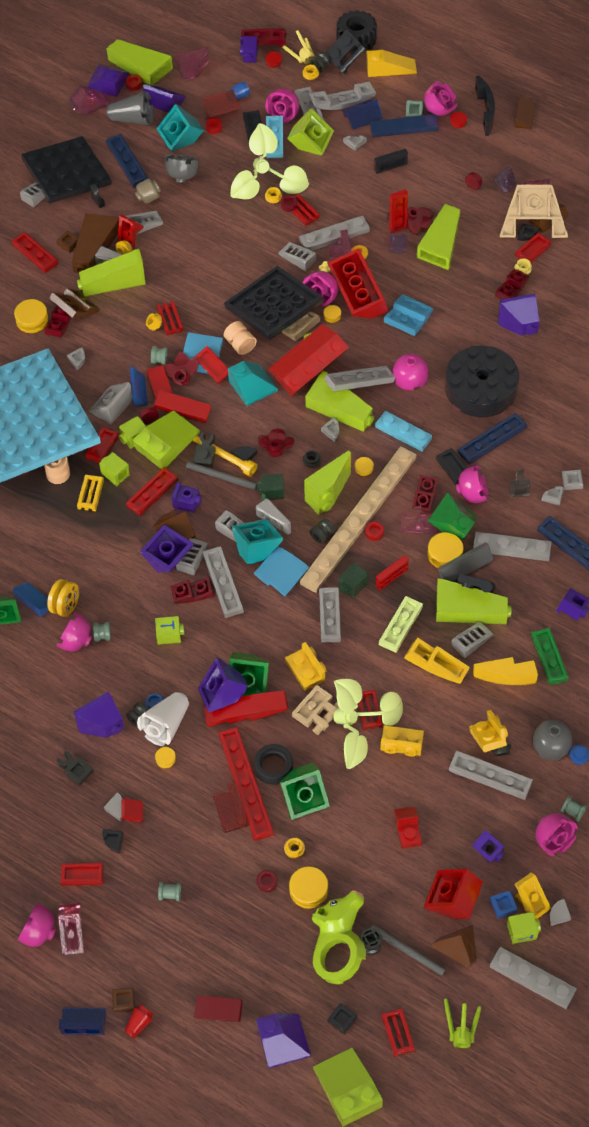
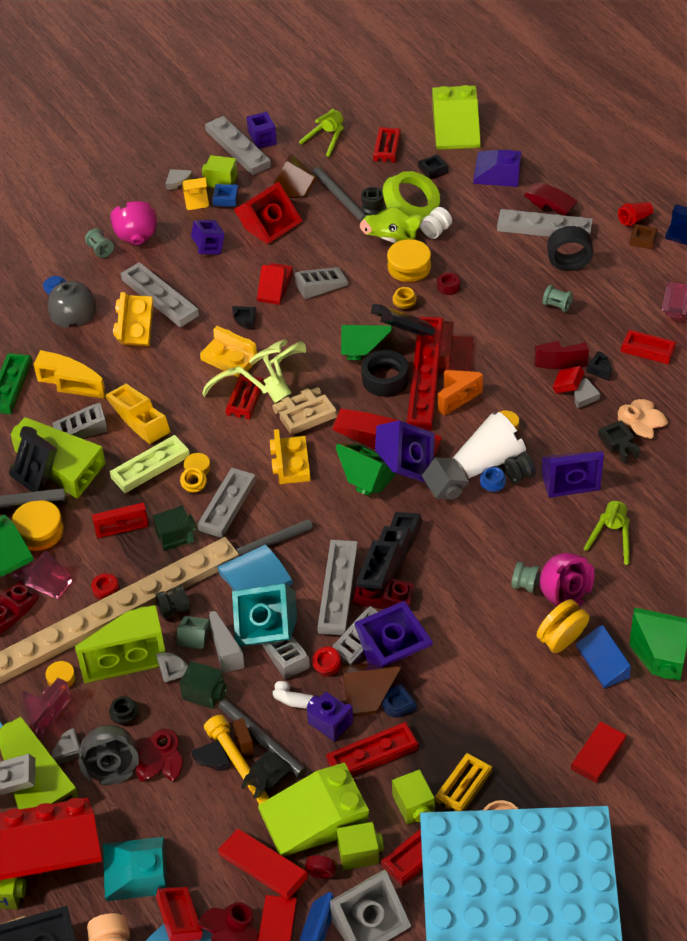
camera: 155 degrees left, 10 degrees down
lime brick [155,616,184,645] -> none
none -> clear pink slope [22,678,71,740]
none -> dark grey cylinder [79,725,139,785]
none -> light grey tile [156,652,192,682]
none -> sand green slope [177,616,211,649]
none -> yellow plate [180,467,207,493]
none -> yellow tile [184,453,211,478]
none -> black tile [232,306,257,330]
none -> reddish brown tile [233,718,254,760]
none -> dark grey bar [236,519,313,556]
none -> dark purple brick [246,112,277,149]
none -> white arm [273,681,313,709]
none -> light grey slope [295,267,348,299]
none -> red tile [312,646,342,677]
none -> black slope [356,512,423,589]
none -> black slope [371,304,435,336]
none -> dark blue tile [382,683,417,718]
none -> white wheel [420,207,452,239]
none -> dark grey brick [422,457,469,500]
none -> orange slope [438,370,483,416]
none -> light grey plate [497,209,593,237]
none -> dark red slope [534,341,589,370]
none -> black tyre [547,226,593,271]
none -> red tile [571,721,626,783]
none -> lime plant [584,501,630,565]
none -> light nougat plate [618,399,668,439]

